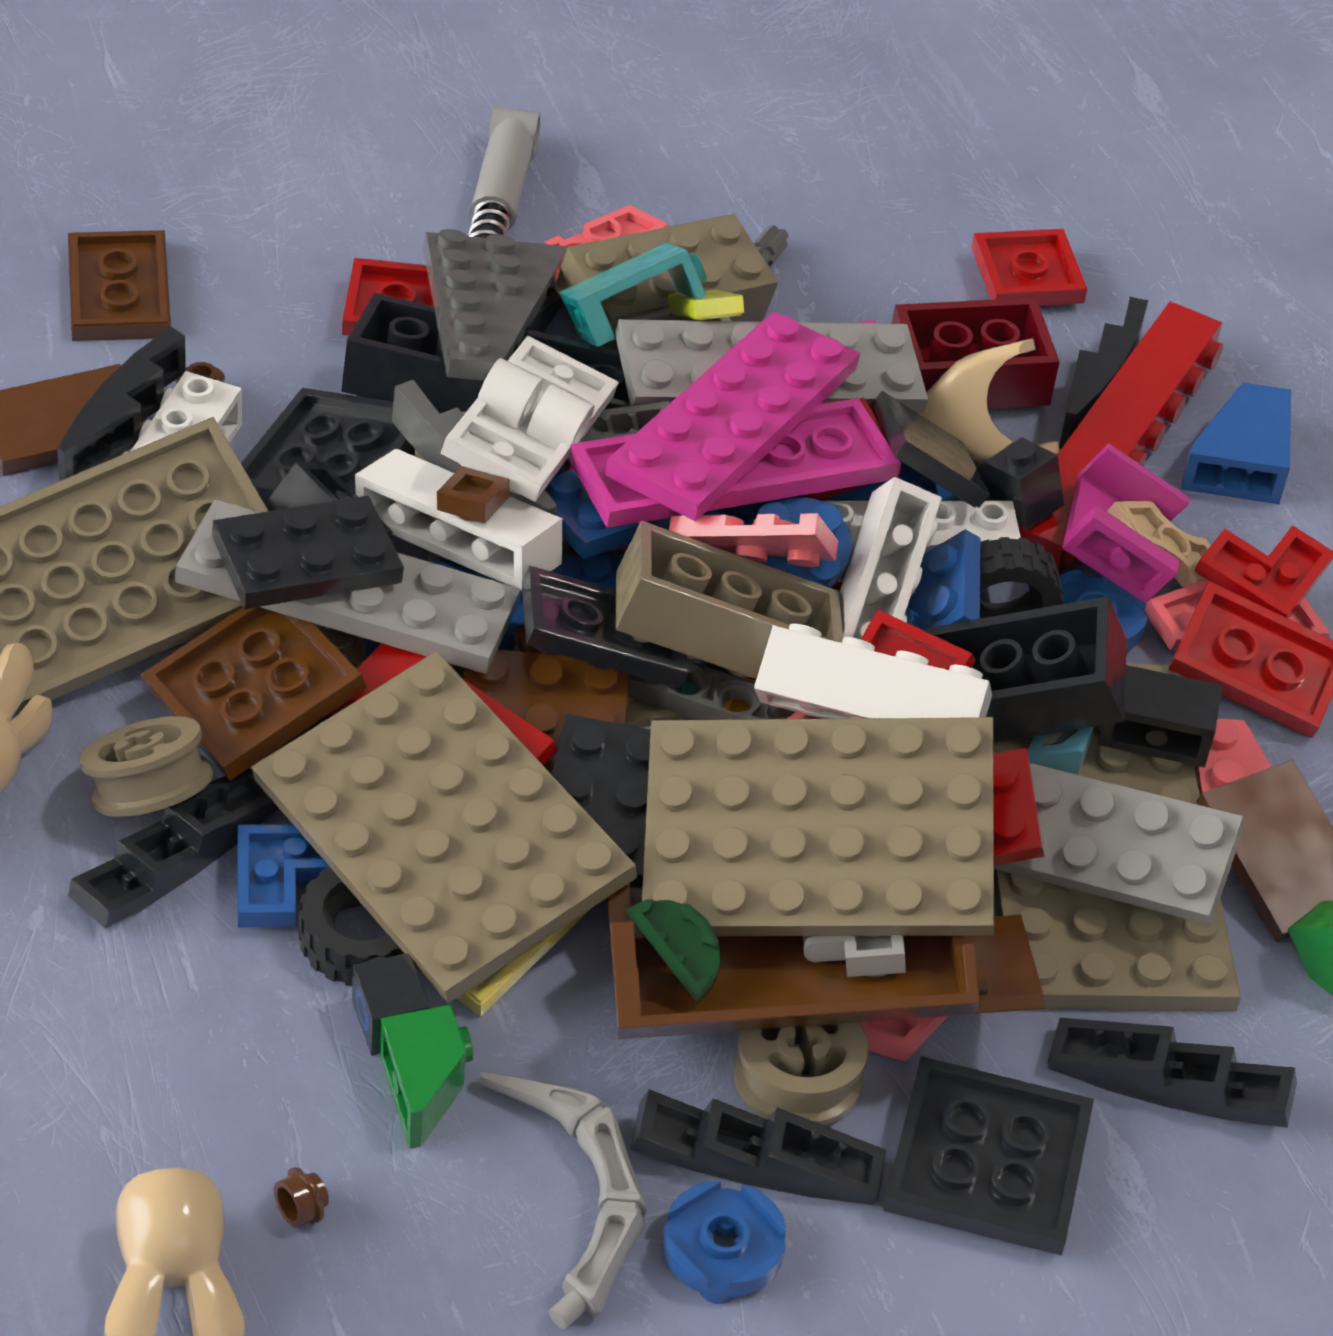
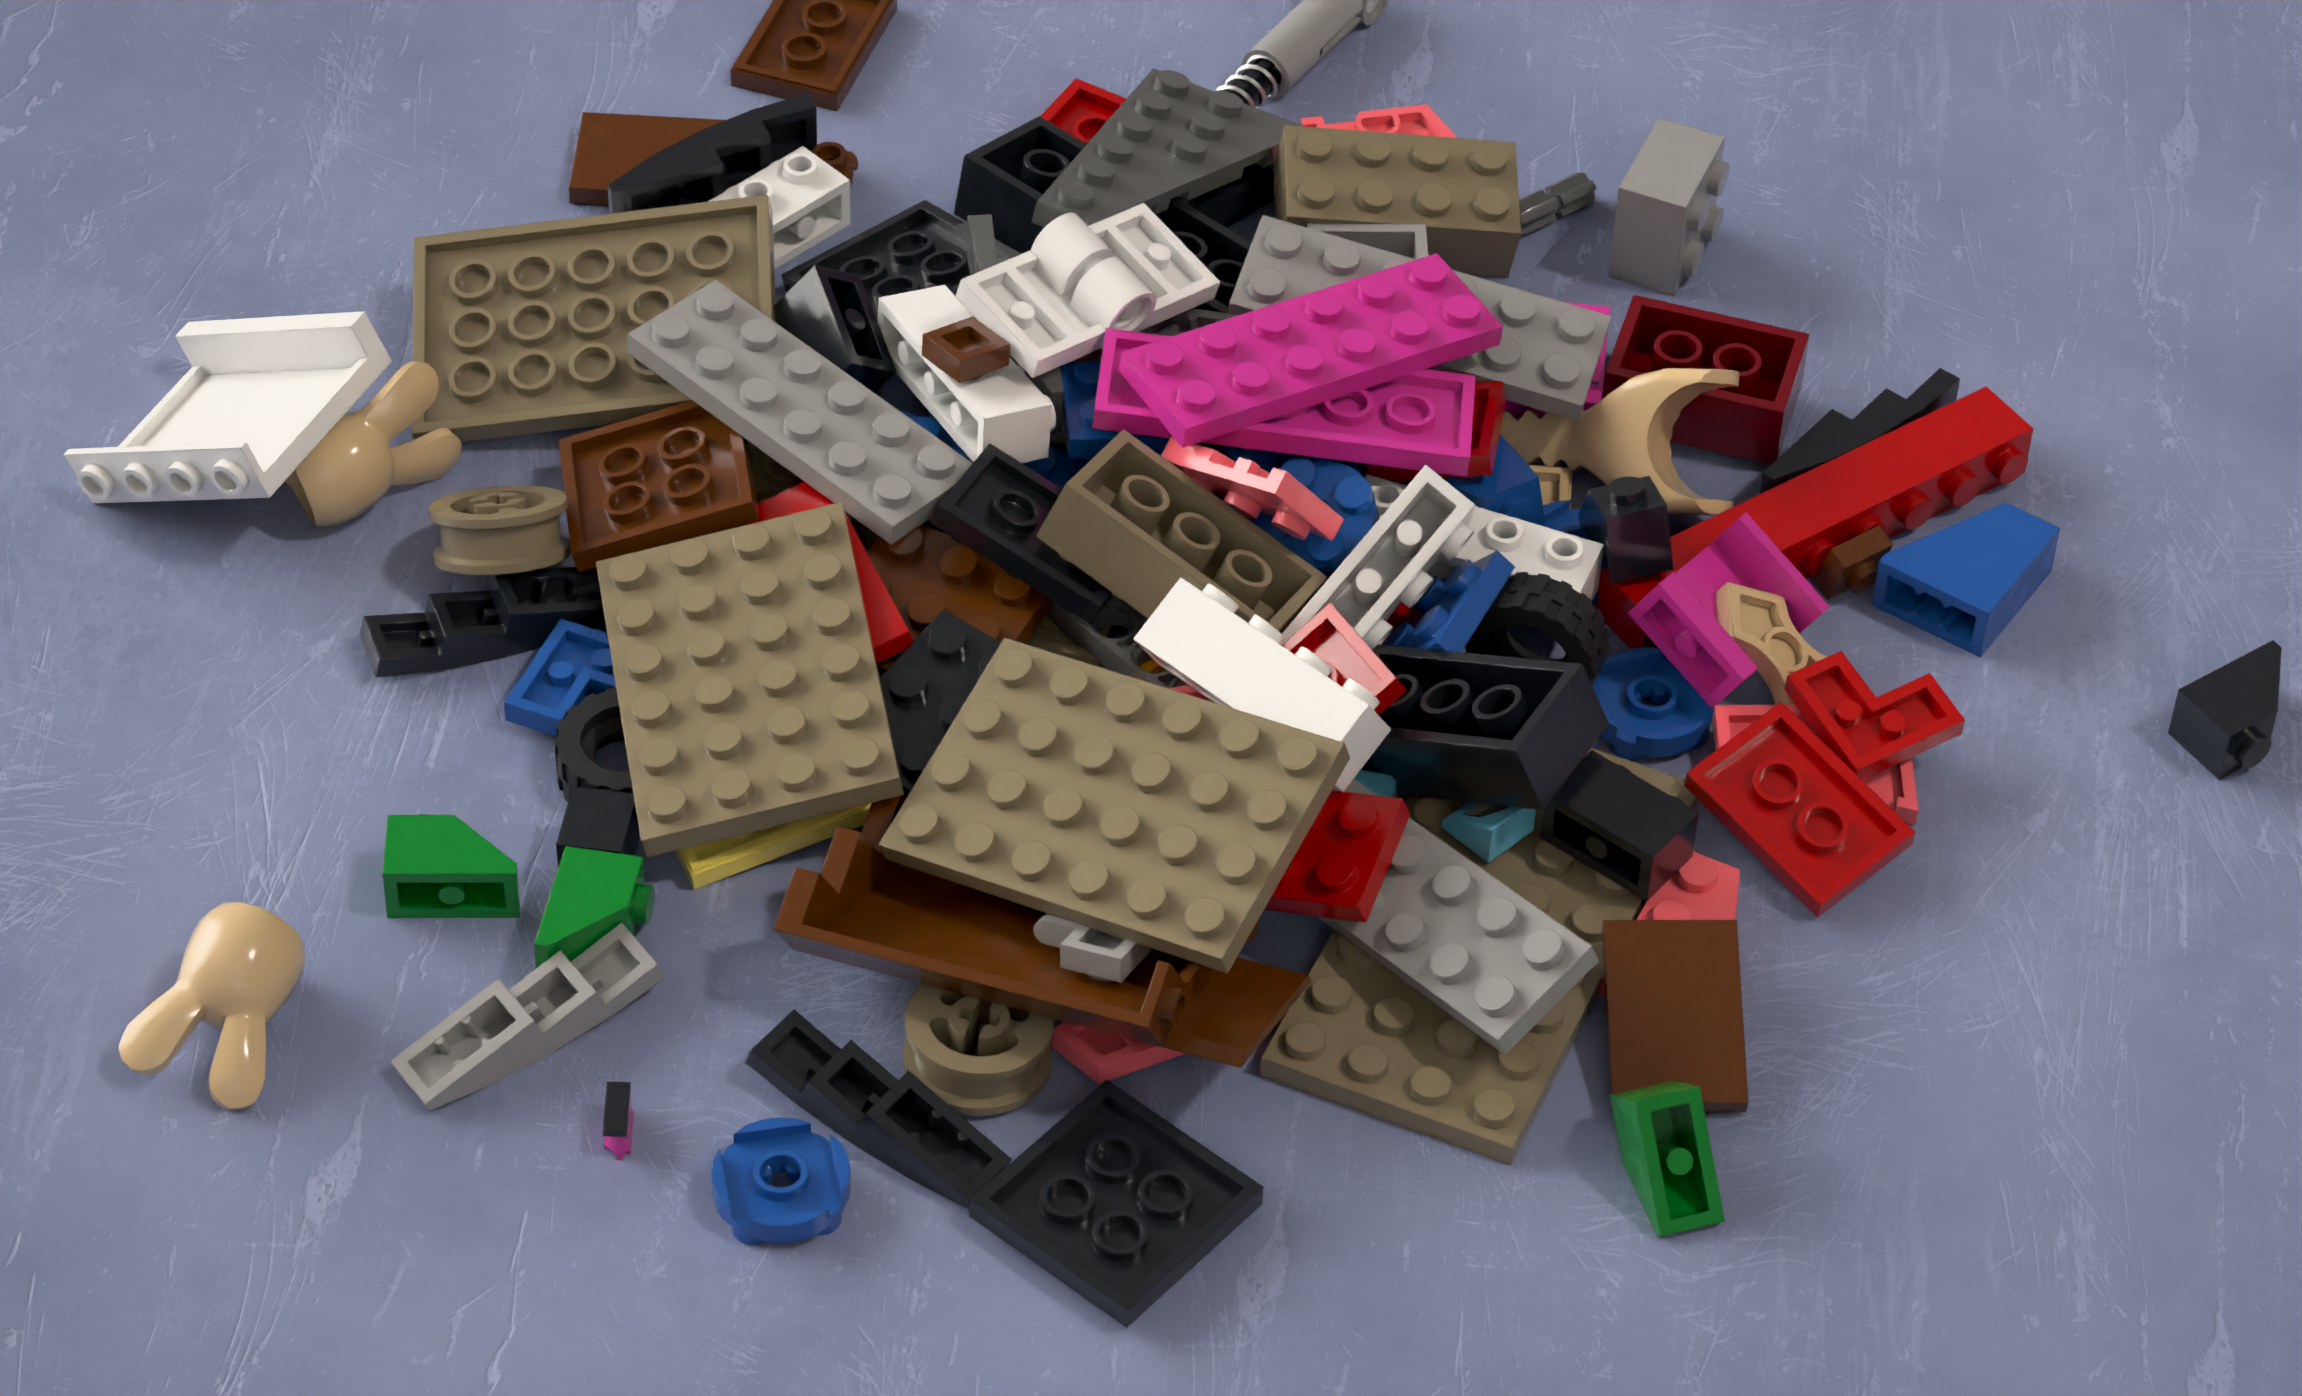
camera: 30 degrees right, 0 degrees up
black plate [212,496,404,610] -> none
reddish brown plate [274,1167,329,1227] -> none
light grey animal [480,1071,647,1329] -> none
teal panel [560,243,707,347] -> none
dark green tile [625,899,721,1005] -> none
neon yellow tile [668,290,744,320] -> none
black tile [872,391,990,508] -> none
red plate [971,229,1087,306] -> none
black slope [1047,1017,1297,1128] -> none
none -> green slope [382,814,521,918]
none -> light grey slope [390,923,665,1111]
none -> black piece [603,1082,634,1160]
none -> light grey brick [1608,118,1730,296]
none -> reddish brown plate [1813,526,1893,600]

